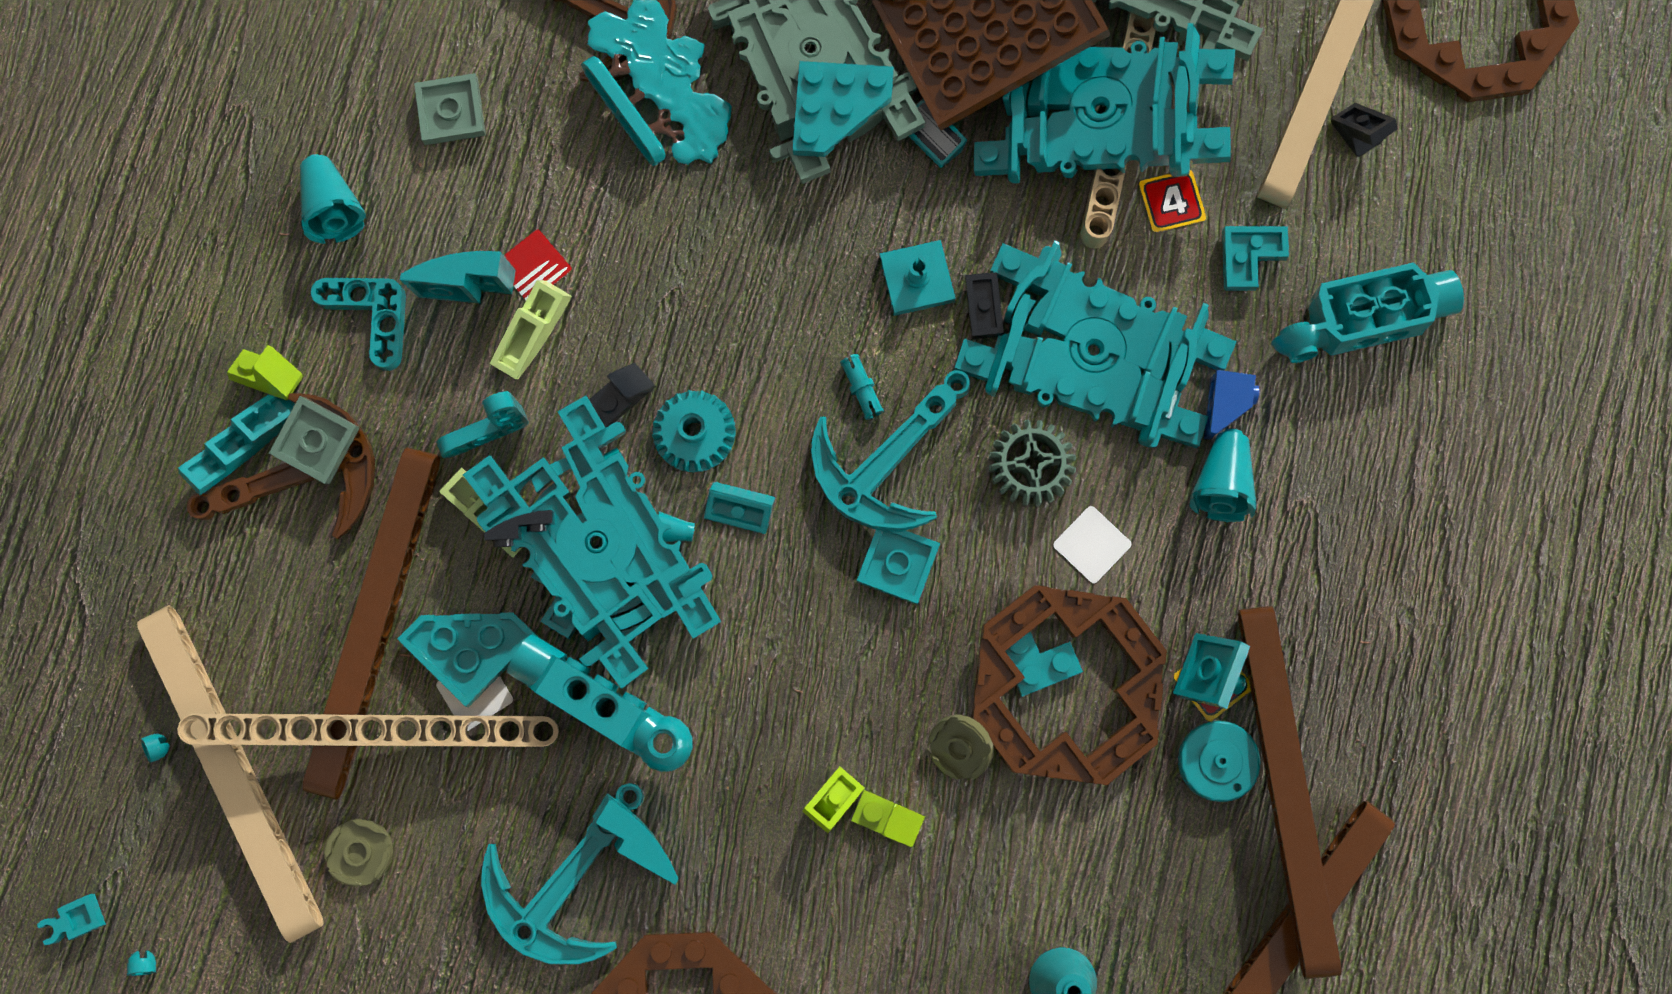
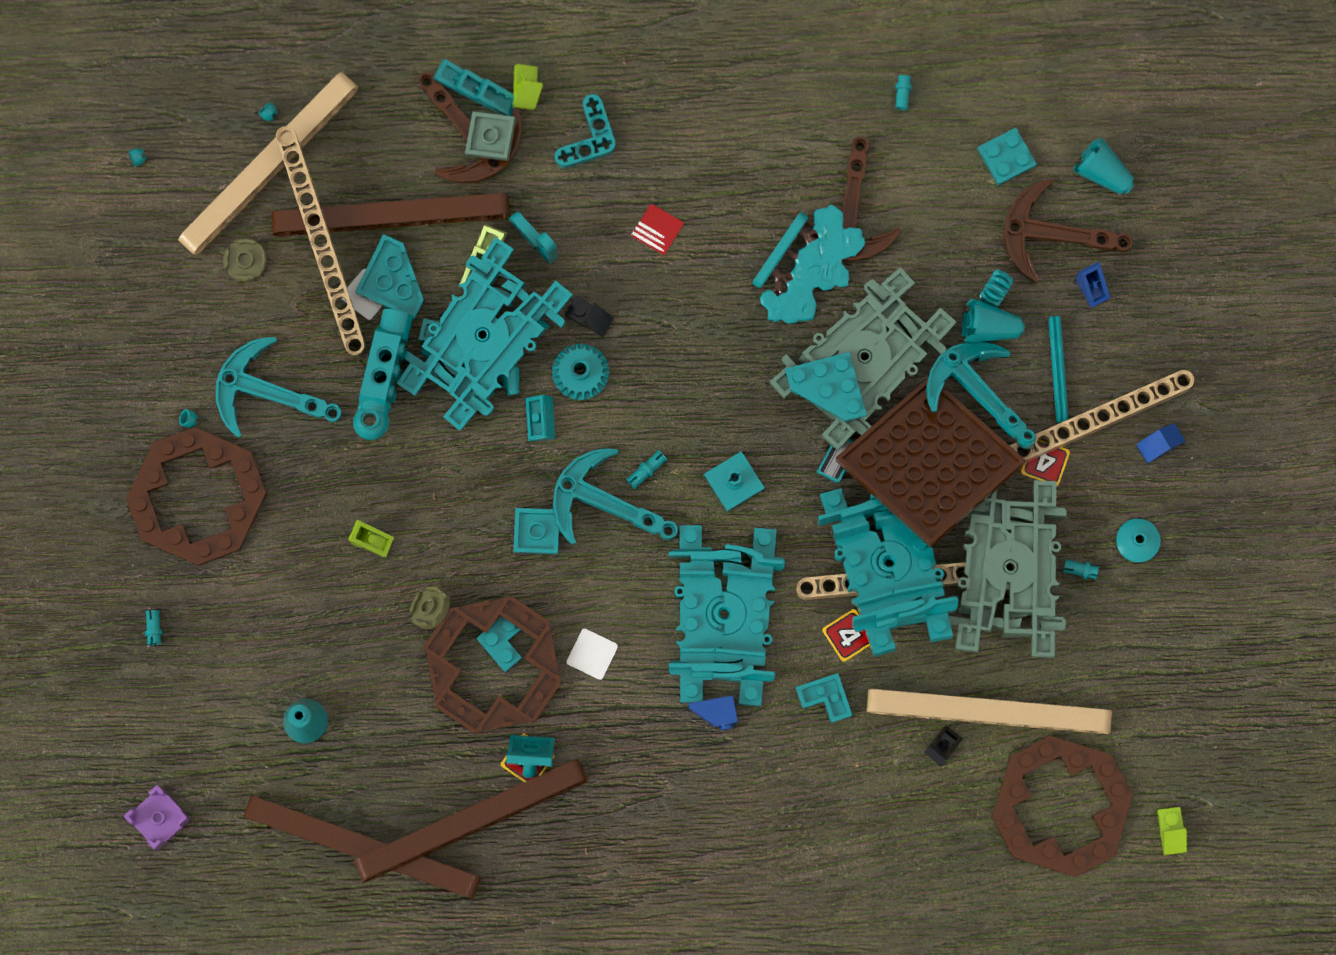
camera: 70 degrees right, 0 degrees up
teal plate [37,894,106,945] -> none
teal cone [300,154,366,244] -> none
teal slope [400,251,516,304] -> none
sand green plate [414,73,486,145] -> none
black slope [484,510,555,547] -> none
yellowish green slope [489,280,572,379] -> none
teal slope [593,794,679,885] -> none
lime slope [851,790,925,847] -> none
black plate [965,272,1004,339] -> none
sand green gear [989,420,1076,507] -> none
teal wheel [1178,721,1261,802] -> none
teal cone [1189,429,1257,522] -> none
teal brick [1271,262,1464,363] -> none

